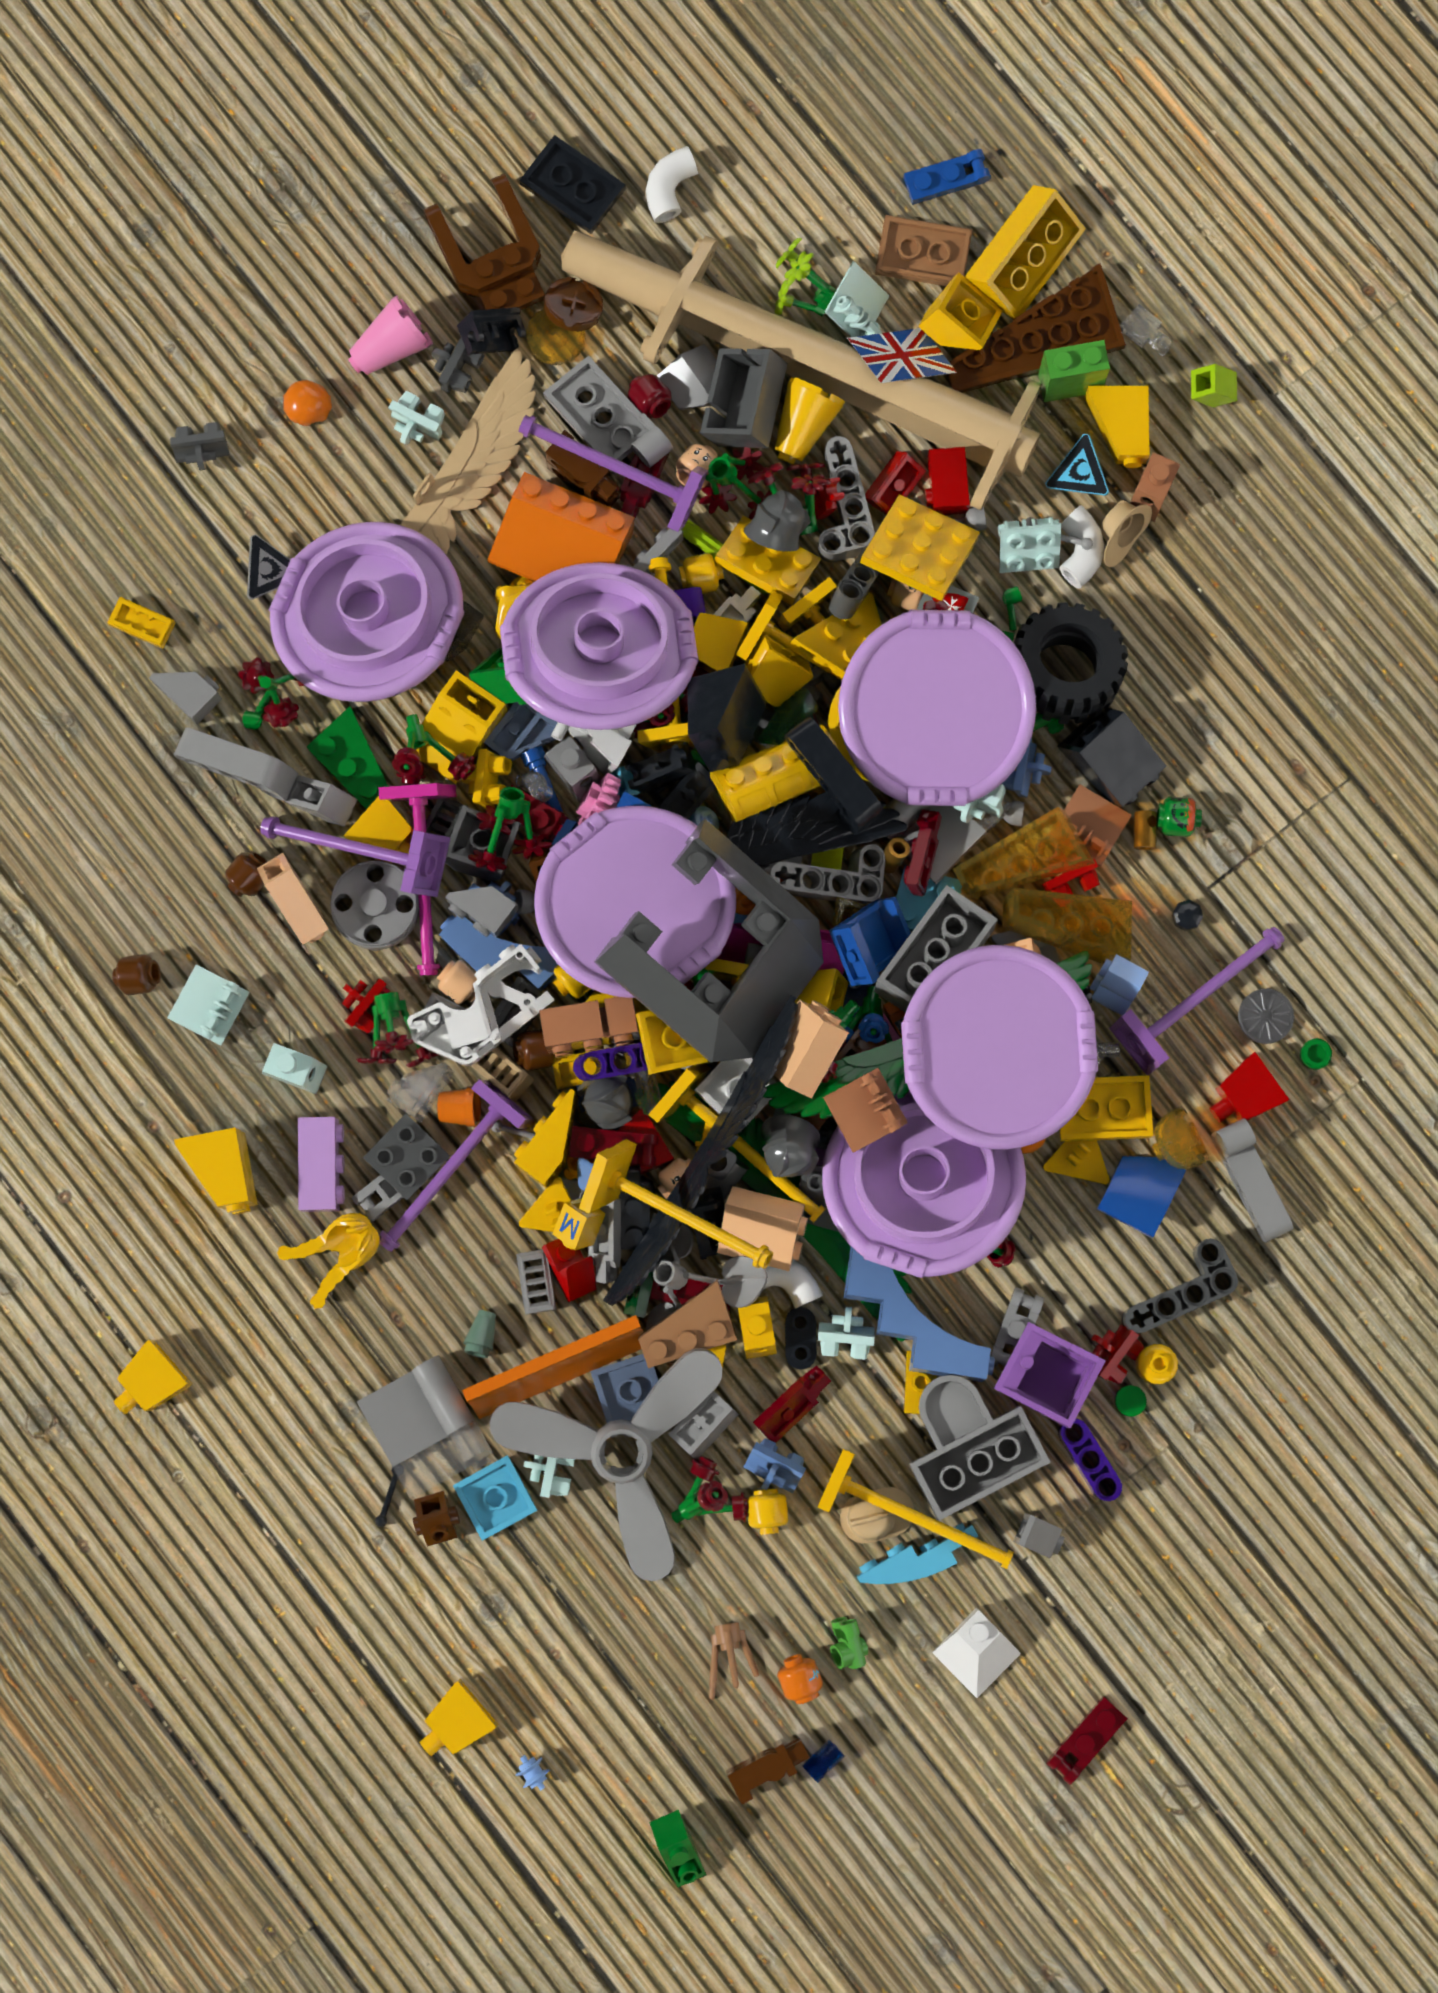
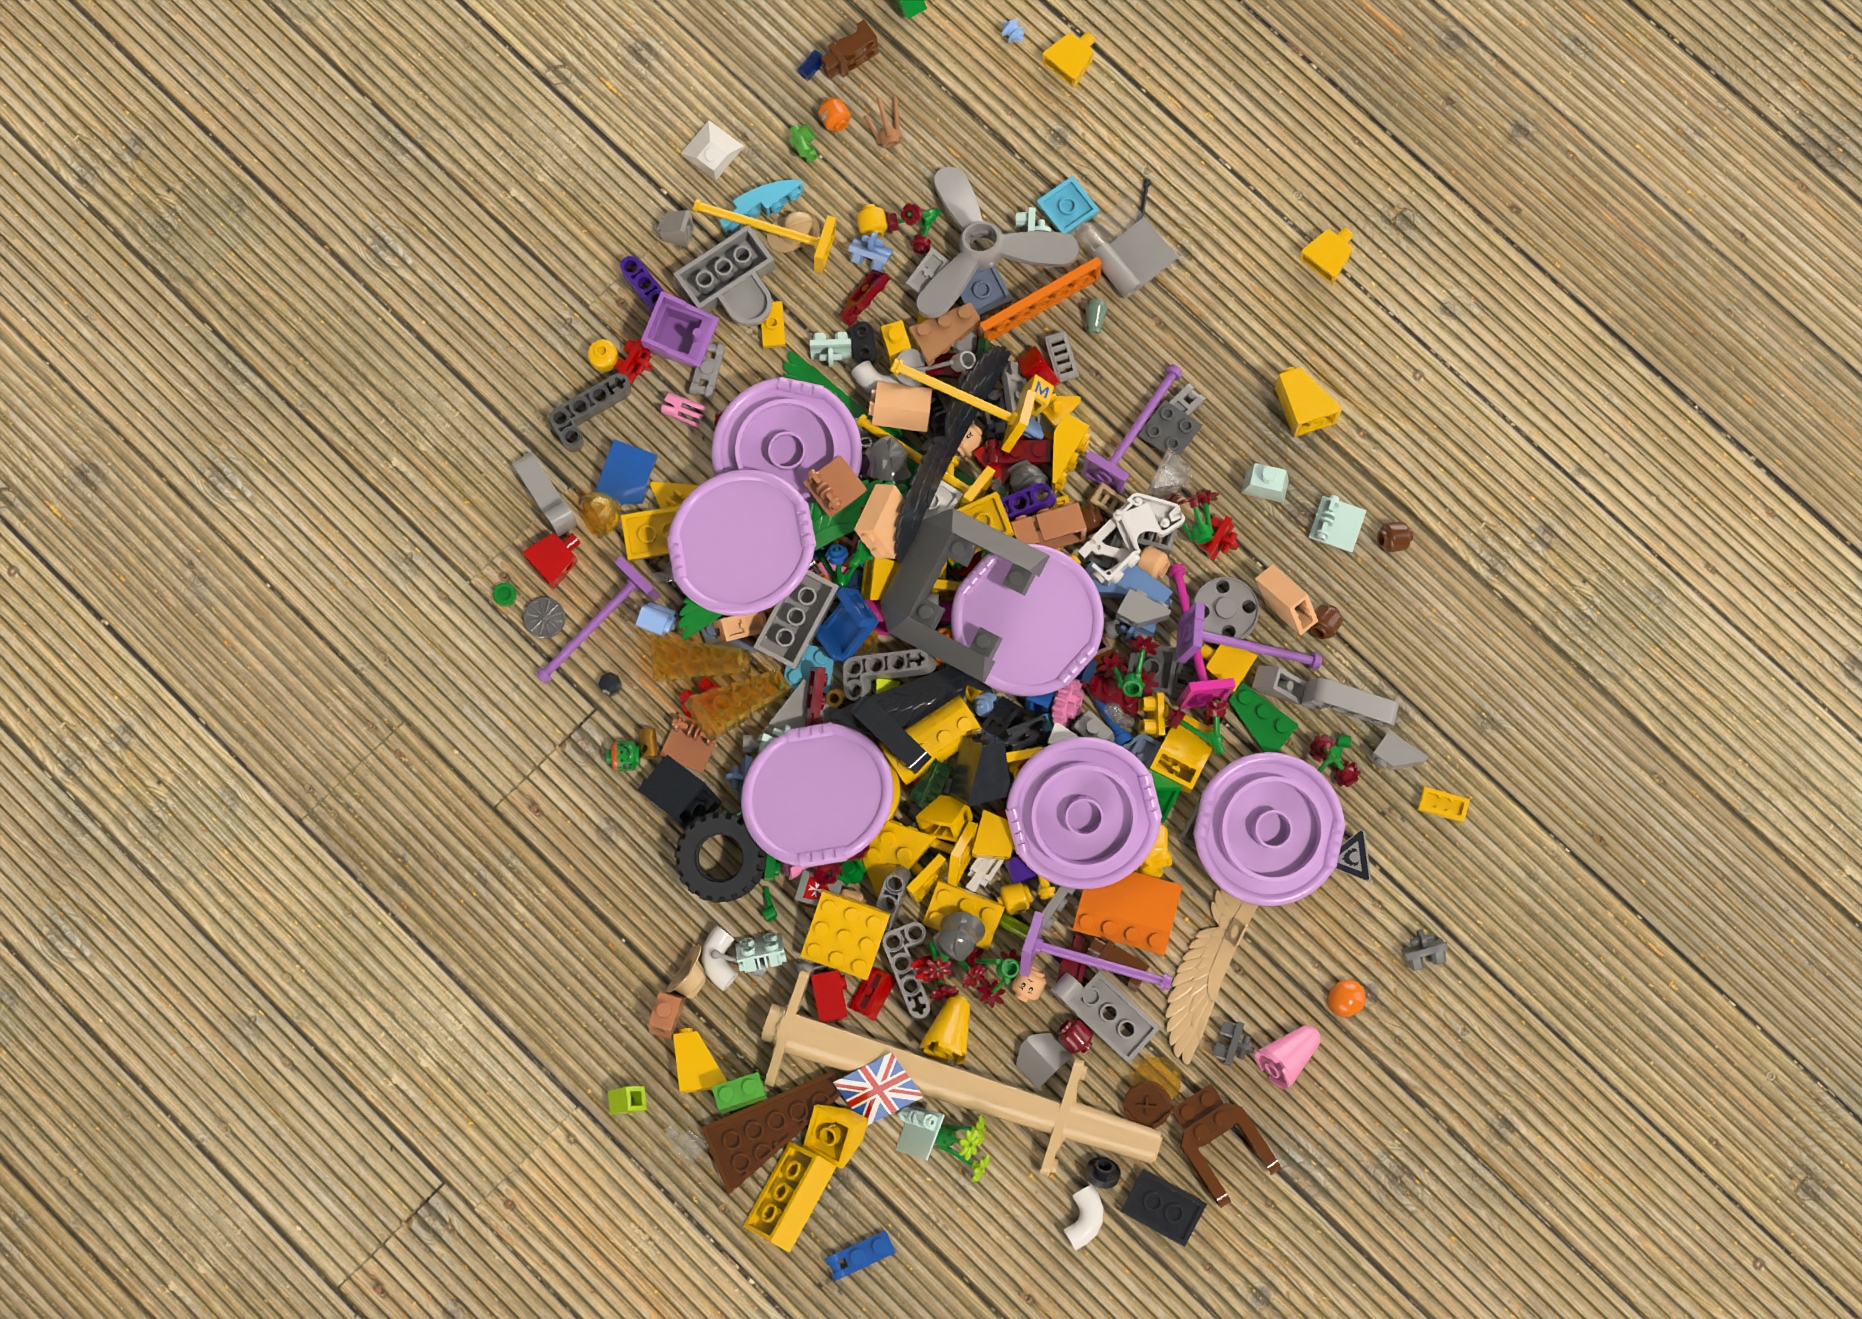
camera: 170 degrees right, 5 degrees down
yellow hair [277,1213,380,1309] -> none
lavender brick [298,1117,345,1212] -> none
light aqua hips [388,391,445,445] -> none
reddish brown brick [413,1491,460,1547] -> none
orange piece [437,1087,481,1127] -> none
black hinge [457,307,526,355] -> none
dark grey piece [700,348,788,448] -> none
medium blue arch [844,1247,995,1382] -> none
medium nougat tile [875,215,973,286] -> none
black piece [1045,434,1109,496] -> none
dark red plate [1046,1696,1128,1785] -> none
green tile [1114,1385,1147,1417] -> none
none -> bright pink arm [661,392,706,428]
none -> black plate [1085,1157,1121,1189]

